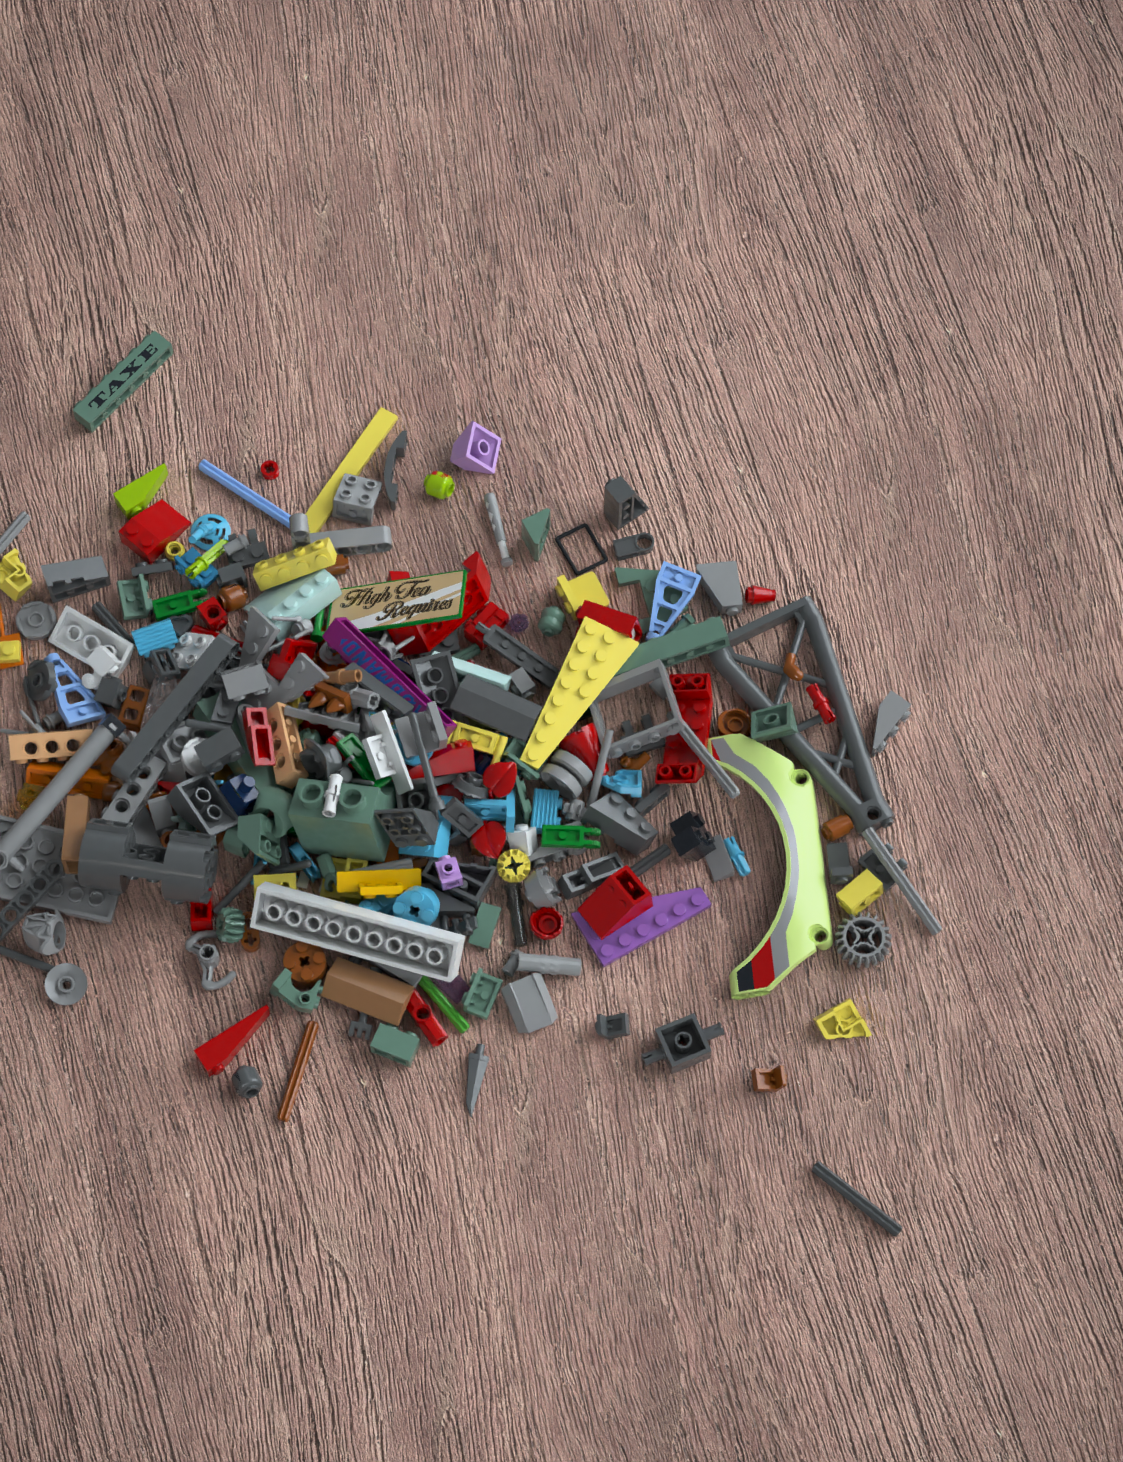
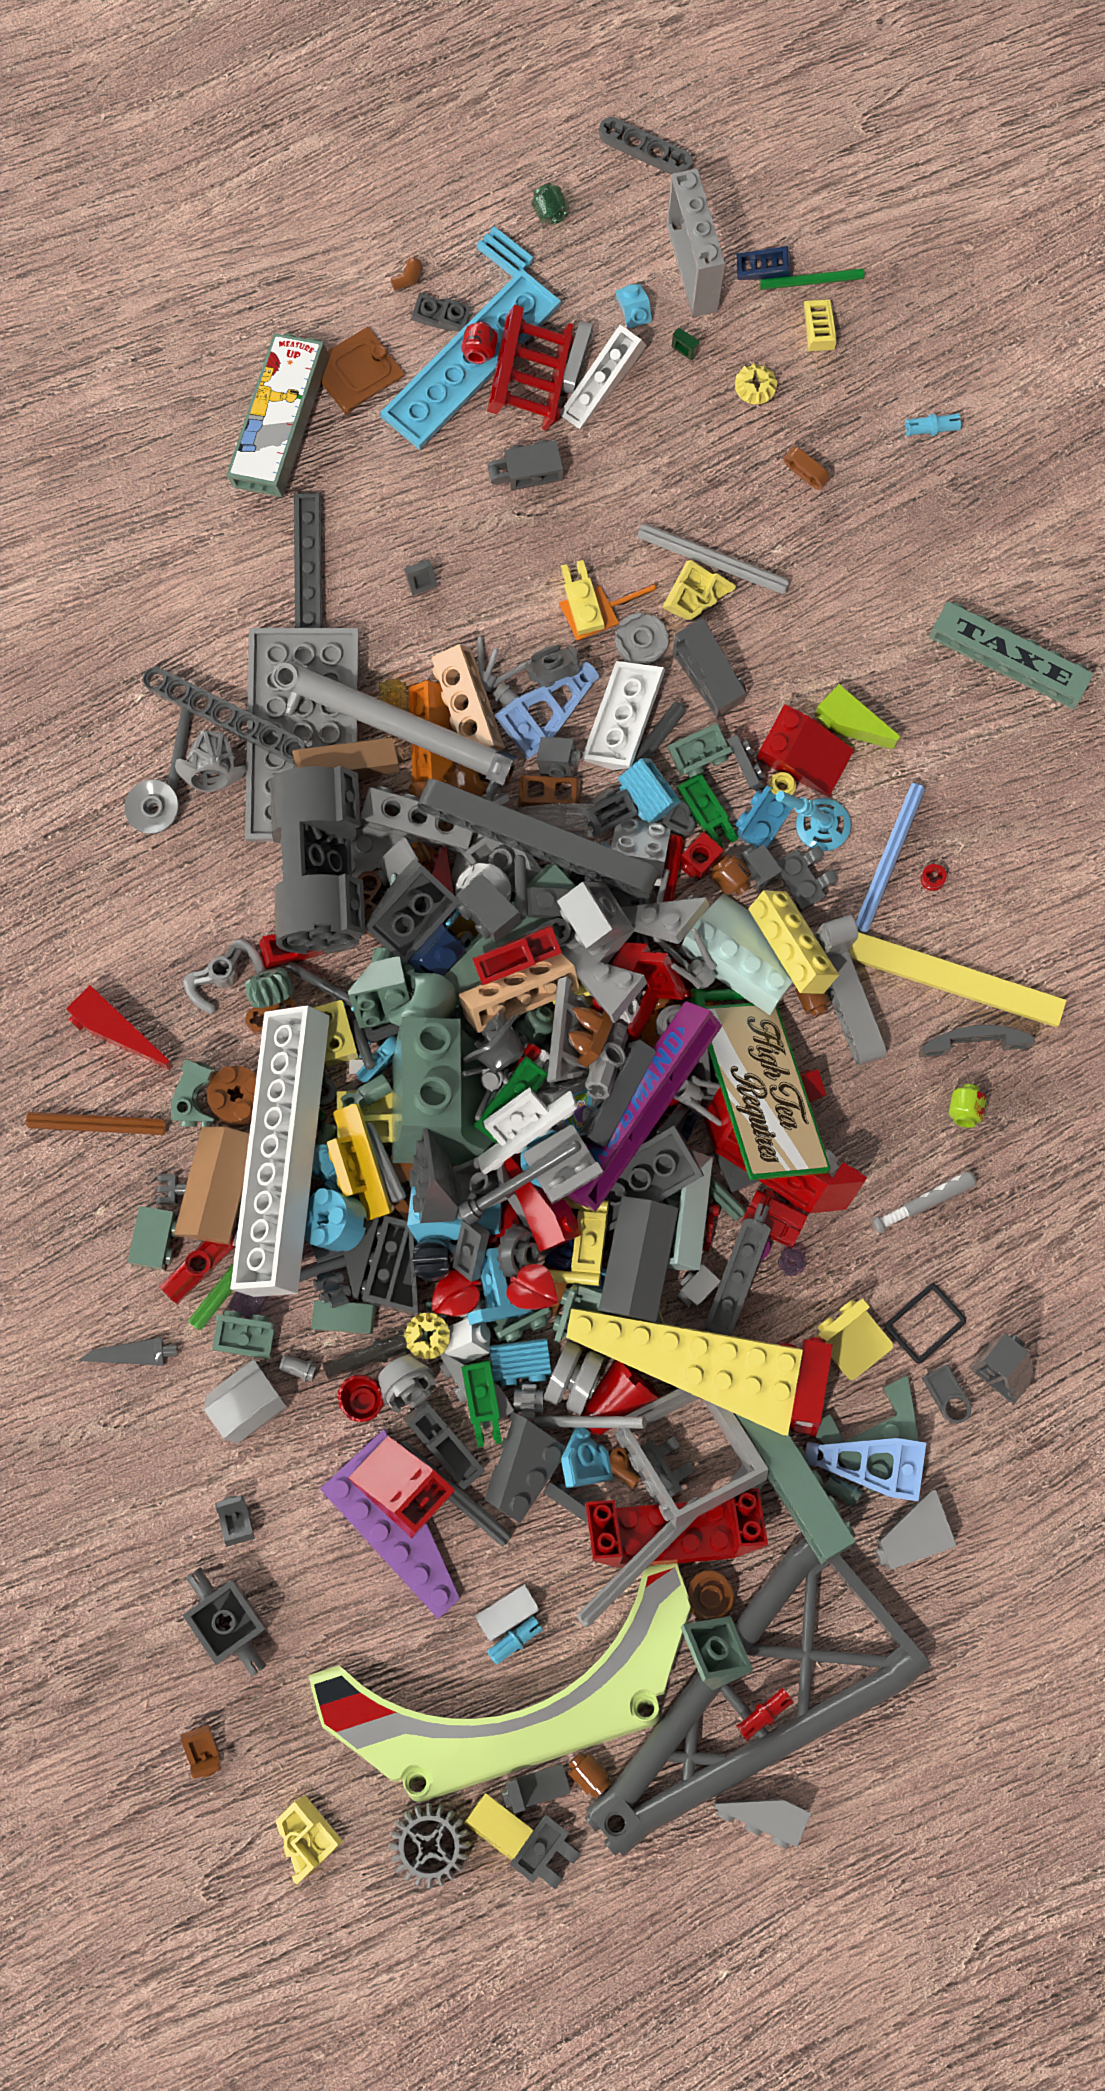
camera: 75 degrees right, 10 degrees up
white brick [82,645,122,691] -> none
lime axle [185,539,229,579] -> none
light grey pin [222,534,250,557] -> none
dark grey head [232,1065,263,1098] -> none
medium nougat pin [322,668,362,685] -> none
white pin [322,774,343,818] -> none
light grey bracket [332,473,383,526] -> none
lavender brick [435,855,463,891] -> none
lavender slope [450,421,501,474] -> none
light grey axle [515,953,582,976] -> none
sand green slope [521,508,550,561] -> none
sand green piece [538,606,566,637] -> none
black brick [670,811,716,862] -> none
red cone [745,585,776,605] -> none
dark orange arm [783,653,803,681] -> none
dark grey axle [812,1161,902,1237] -> none
light grey axle [862,827,942,935] -> none
none -> black piece [413,1239,451,1281]

